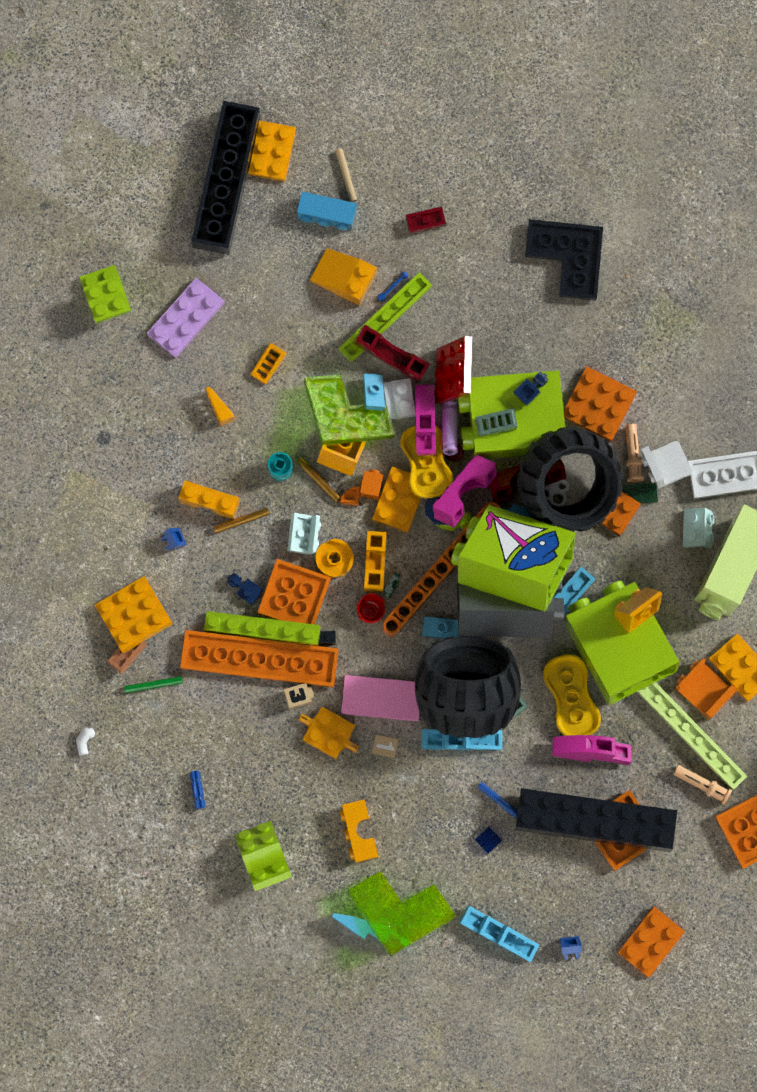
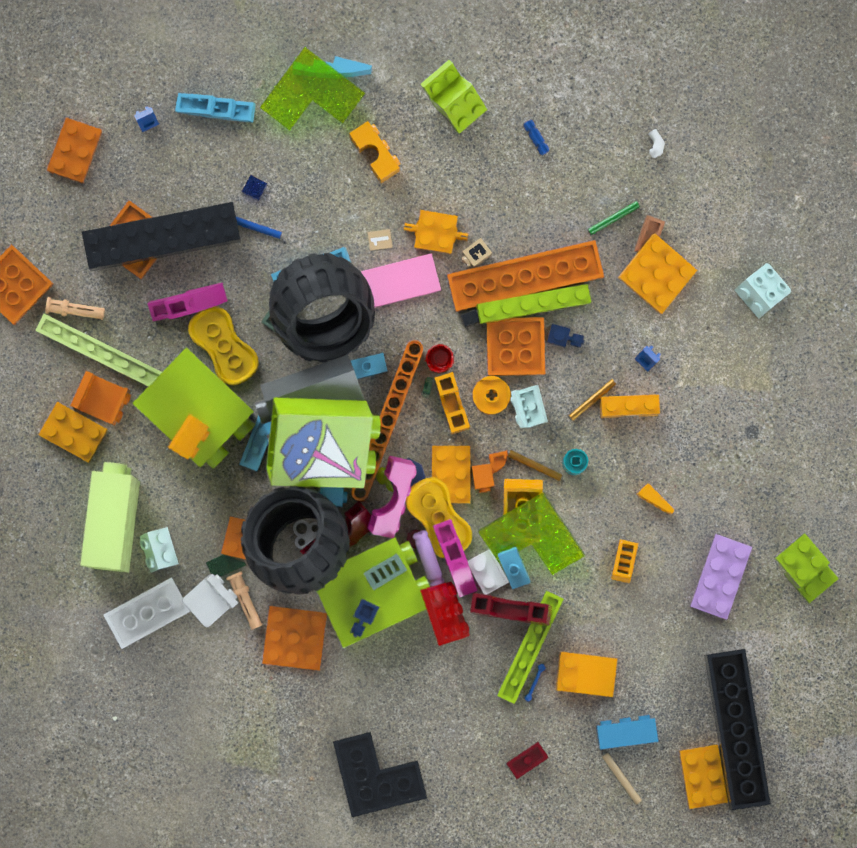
camera: 160 degrees right, 5 degrees up
none -> light aqua bracket [735,263,791,319]

